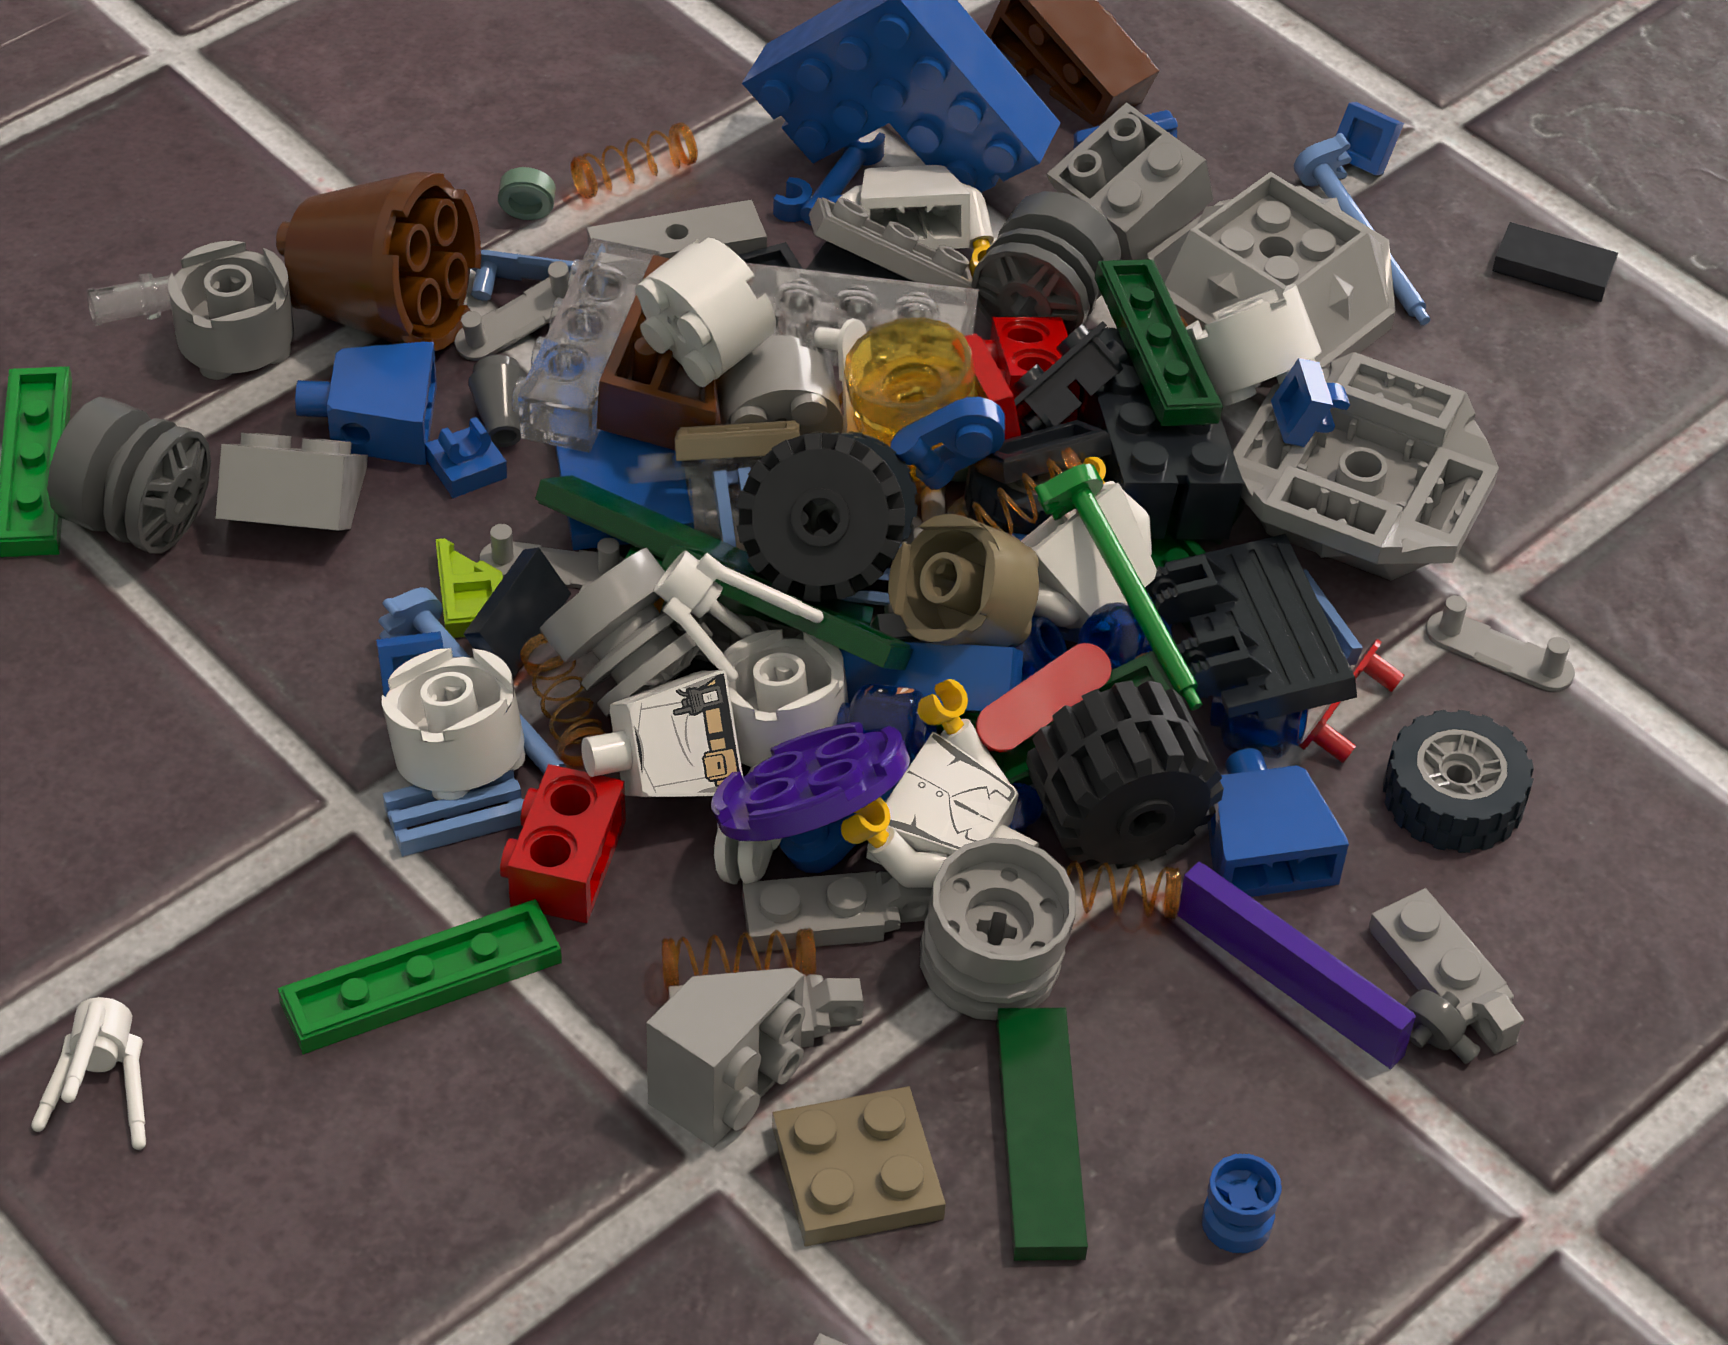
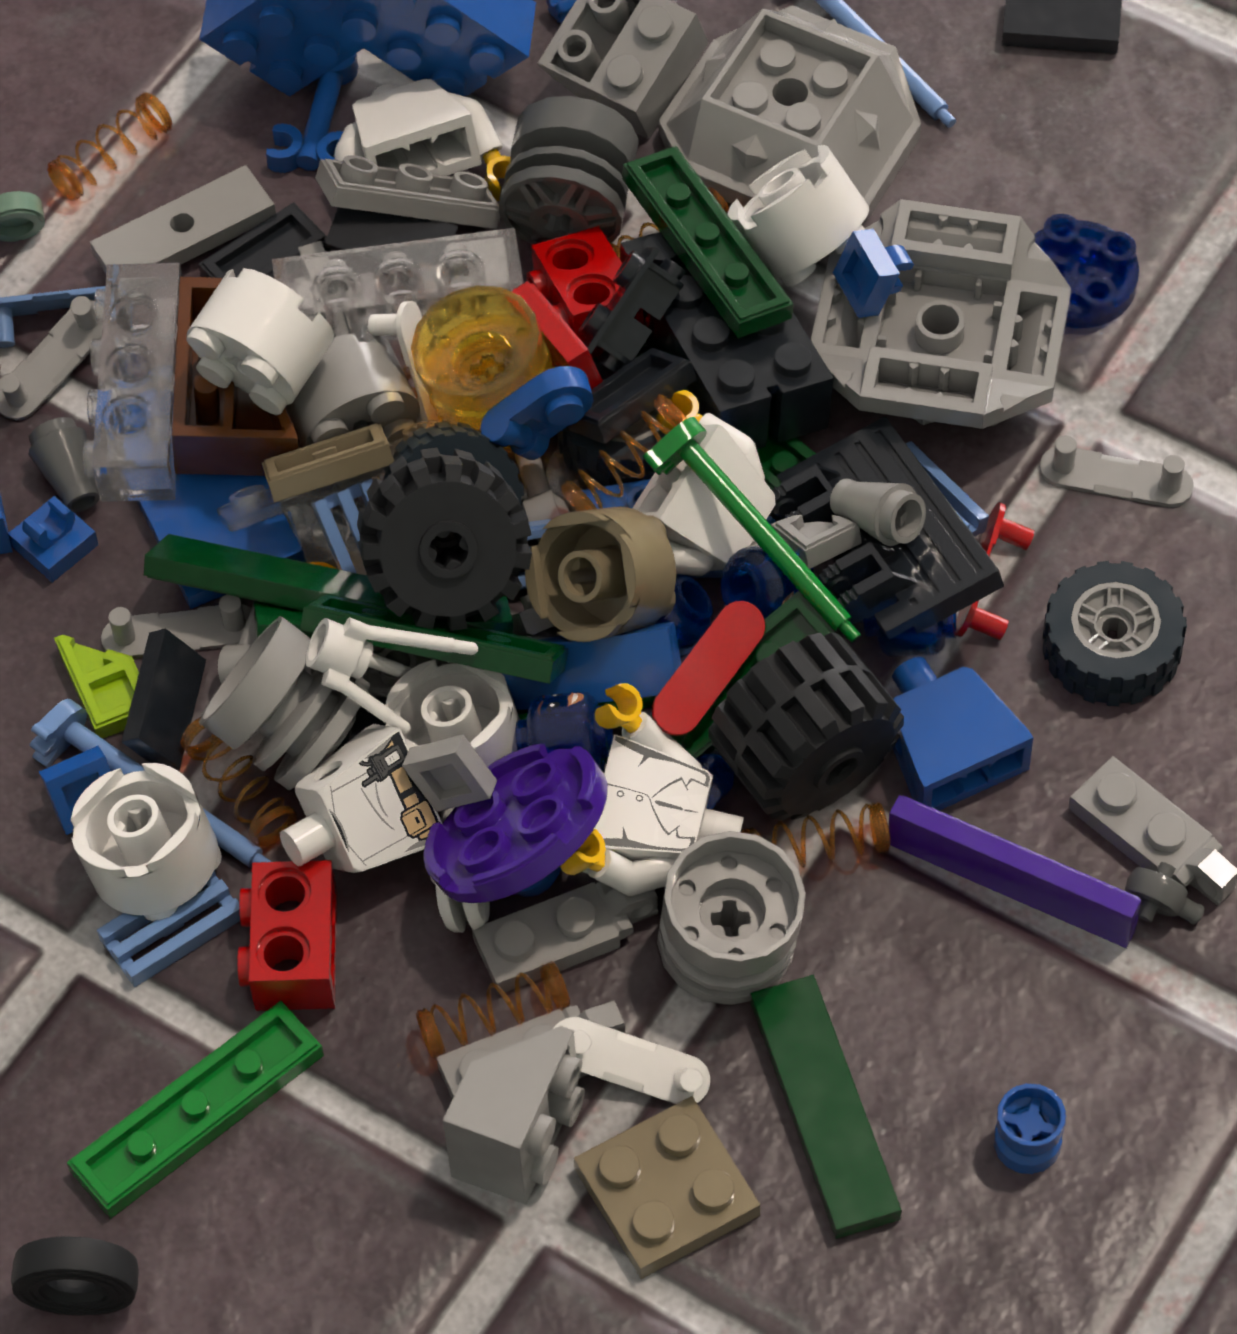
camera: 10 degrees left, 10 degrees up
none -> black tyre [11,1236,139,1315]
none -> light grey tile [402,734,497,812]
none -> white piece [553,1017,710,1104]
none -> light grey tile [771,515,862,569]
none -> light grey cone [830,478,926,546]
none -> clear blue tile [1034,213,1139,329]

